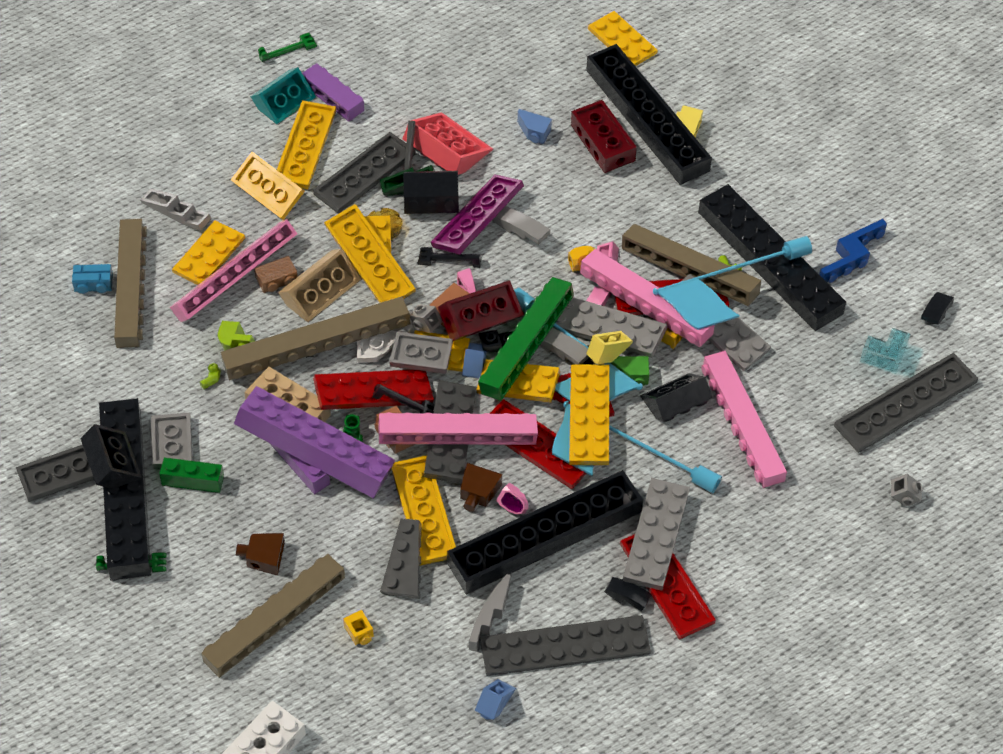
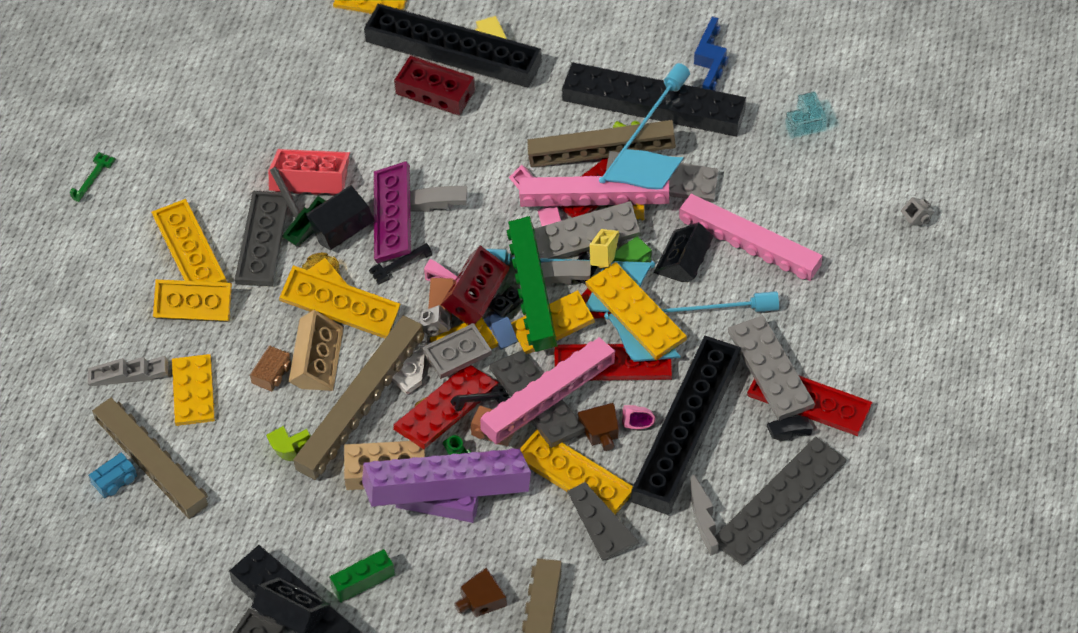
camera: 35 degrees left, 0 degrees up
light grey plate [151,412,192,469] -> none
bright pink brick [170,219,297,322] -> none
lime arm [199,363,221,390] -> none
teal slope [250,67,316,124] -> none
medium lavender brick [302,63,364,122] -> none
yellow brick [343,610,374,646] -> none
medium blue slope [475,679,516,720] -> none
medium blue slope [517,109,552,144] -> none
yellow rock [568,246,595,271] -> none
dark grey plate [834,352,978,453] -> none
black slope [921,292,954,325] -> none

